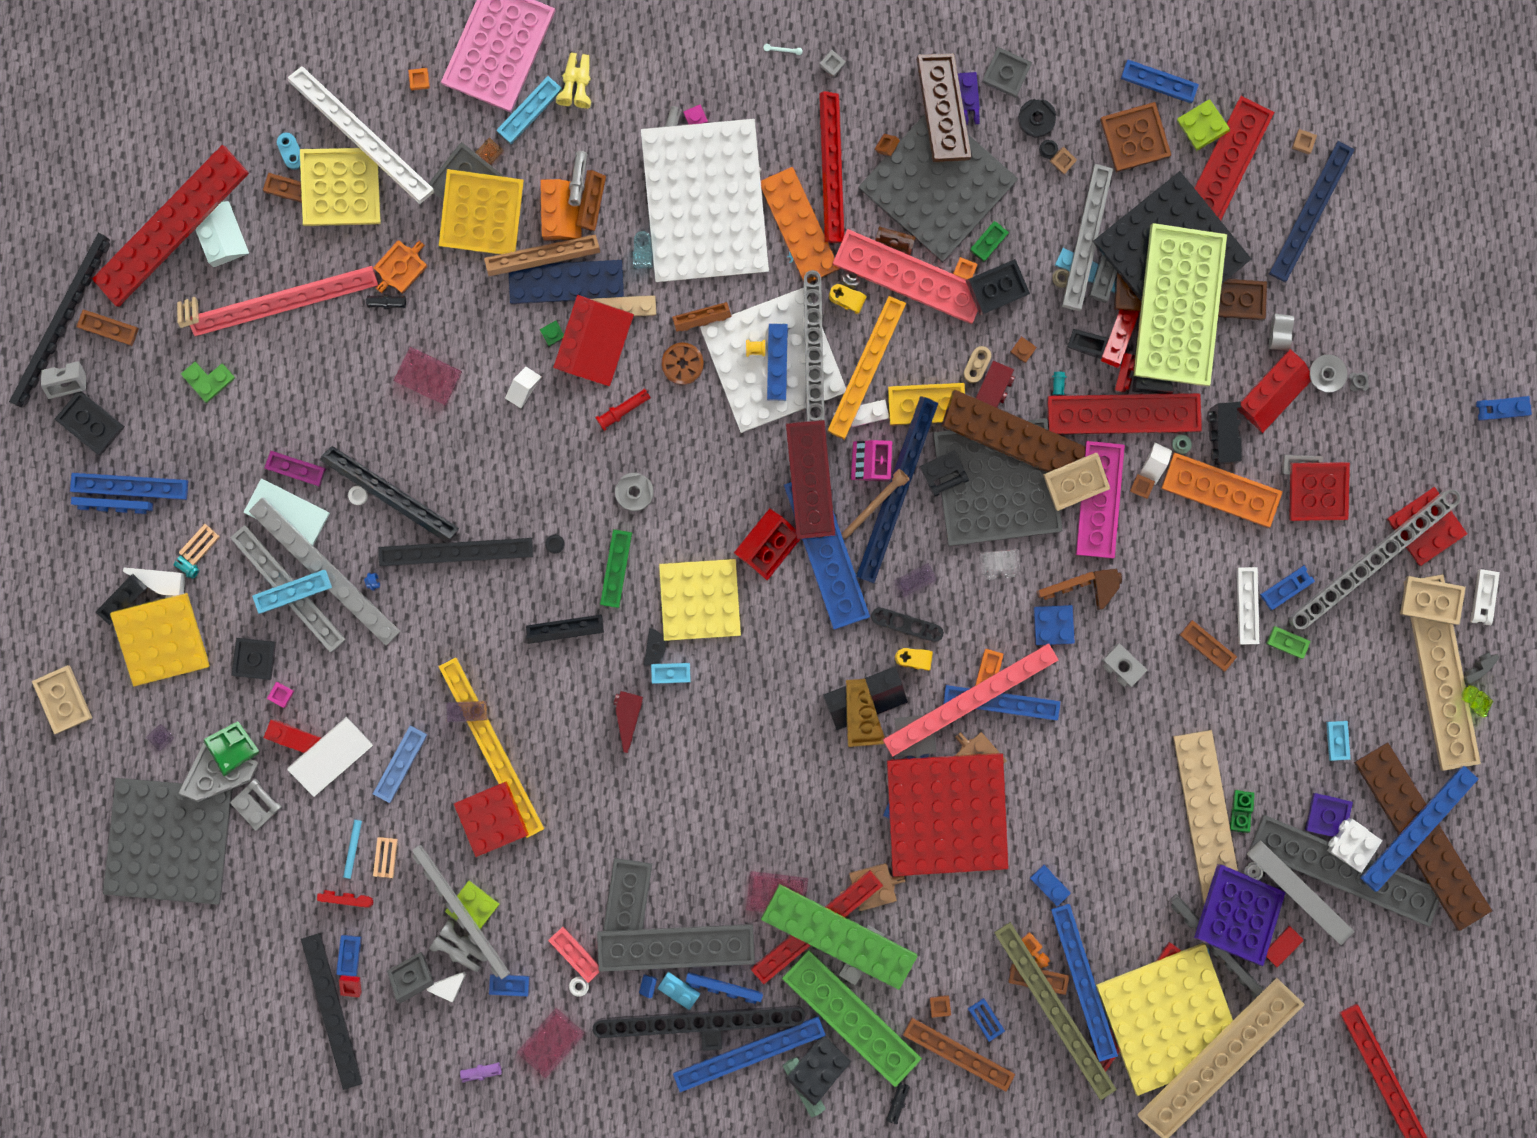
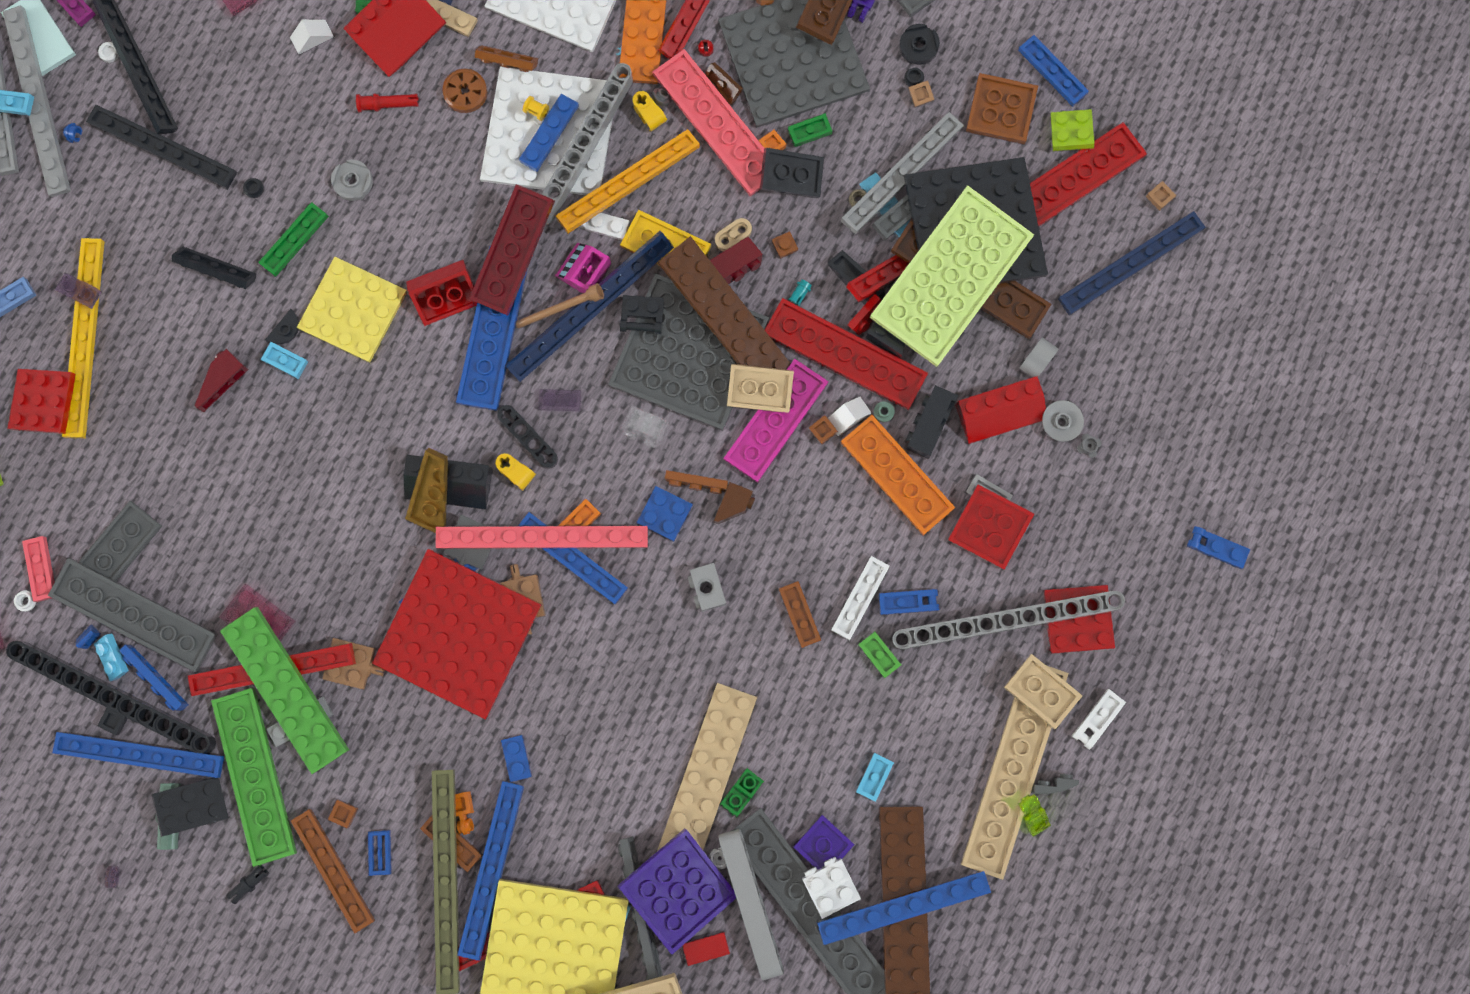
camera: 40 degrees right, 5 degrees down
none -> red hinge [698,40,714,57]

